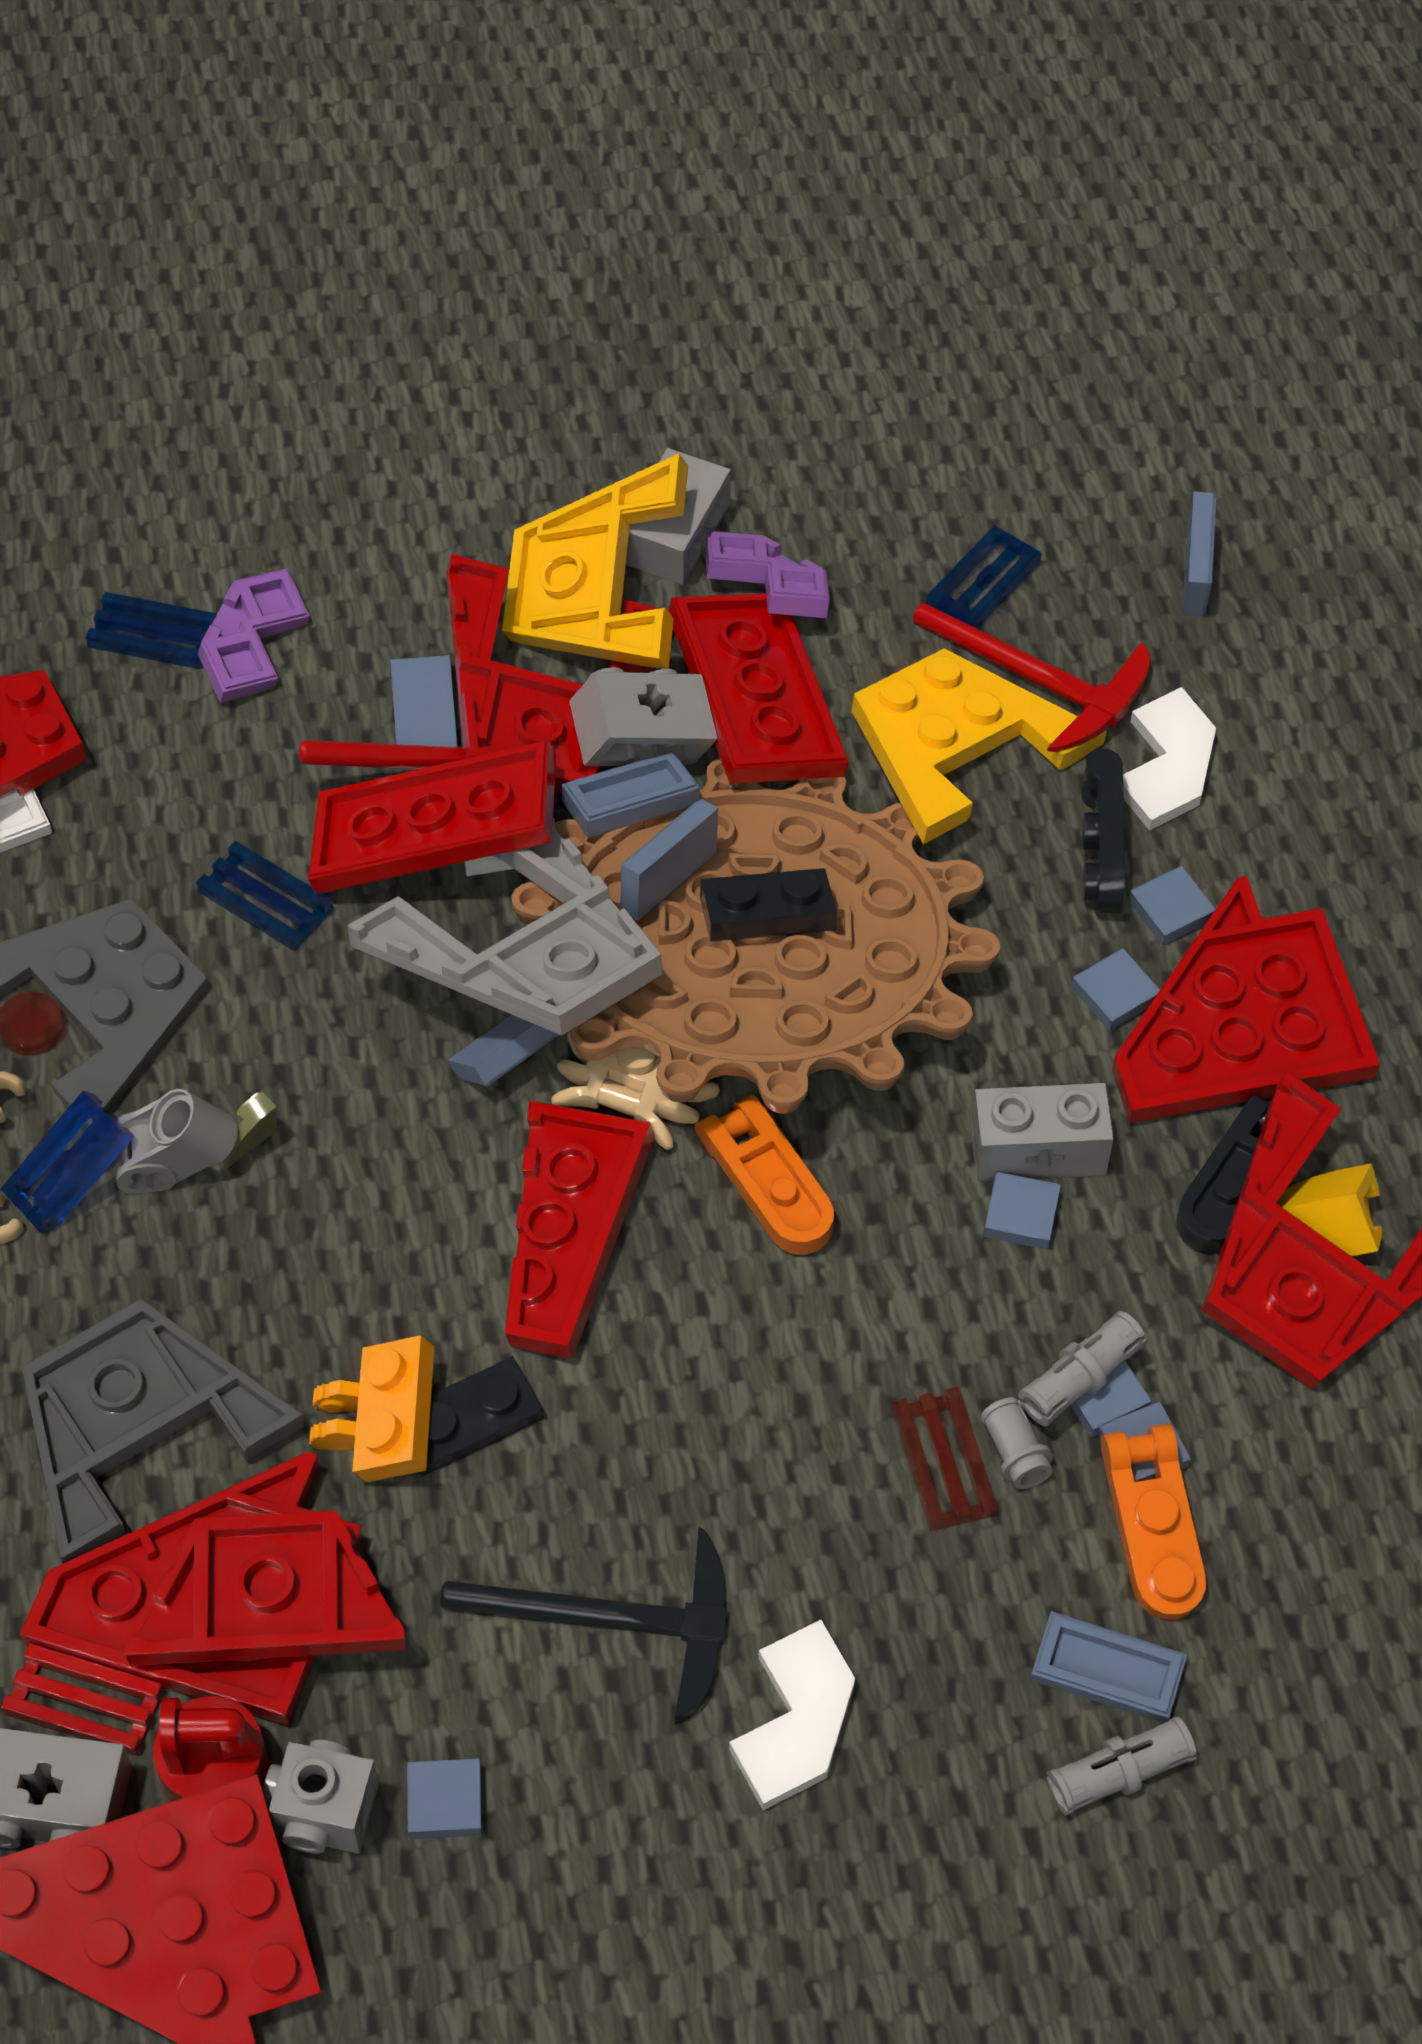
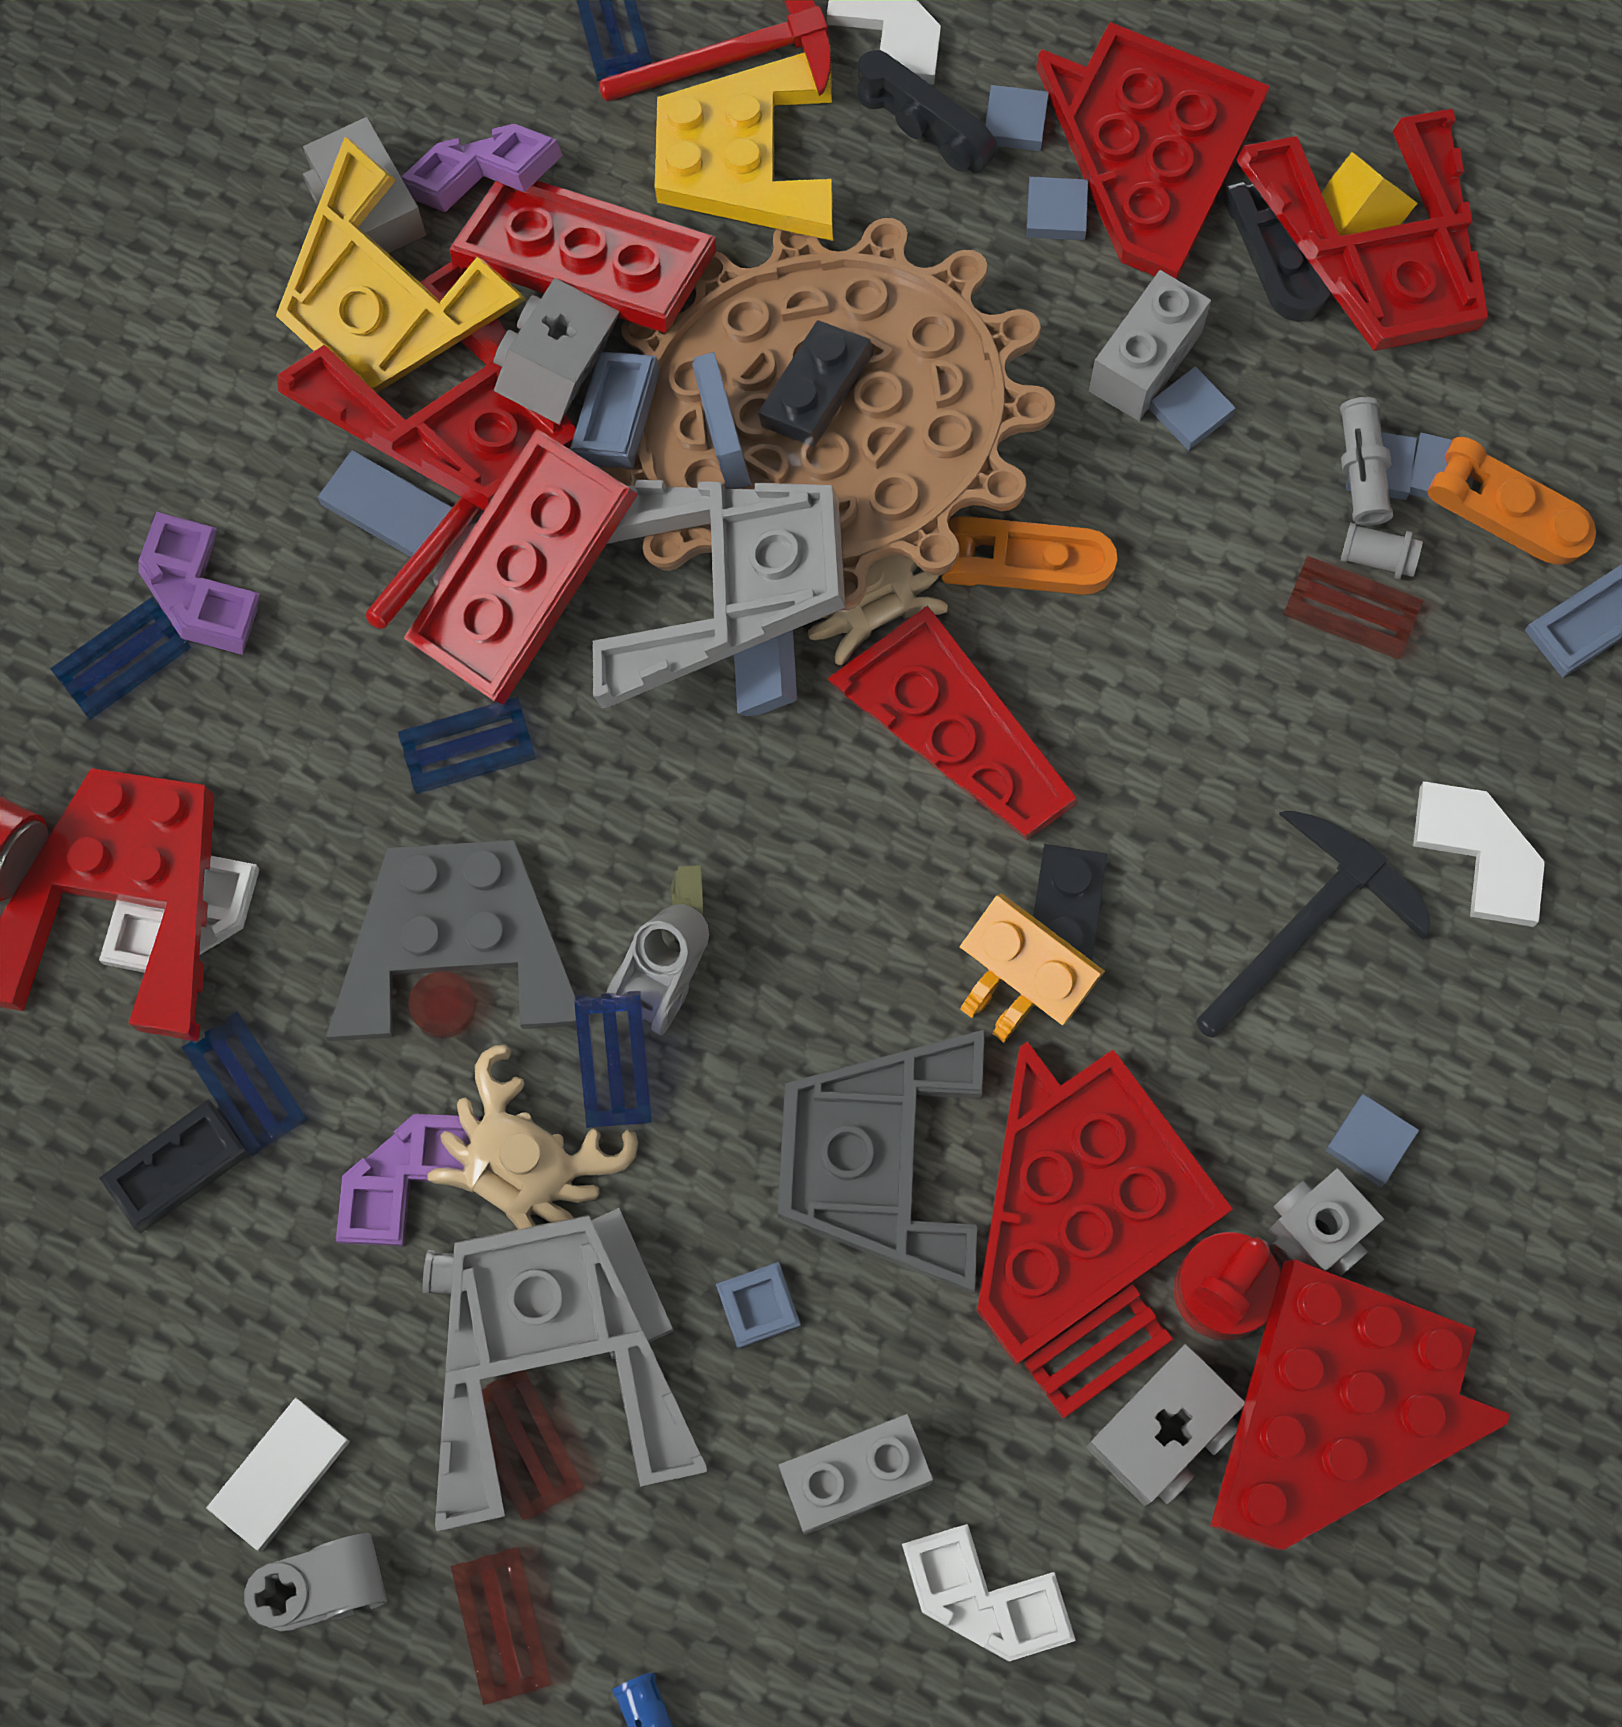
camera: 50 degrees left, 15 degrees up
red wing [126,1510,406,1666] -> none

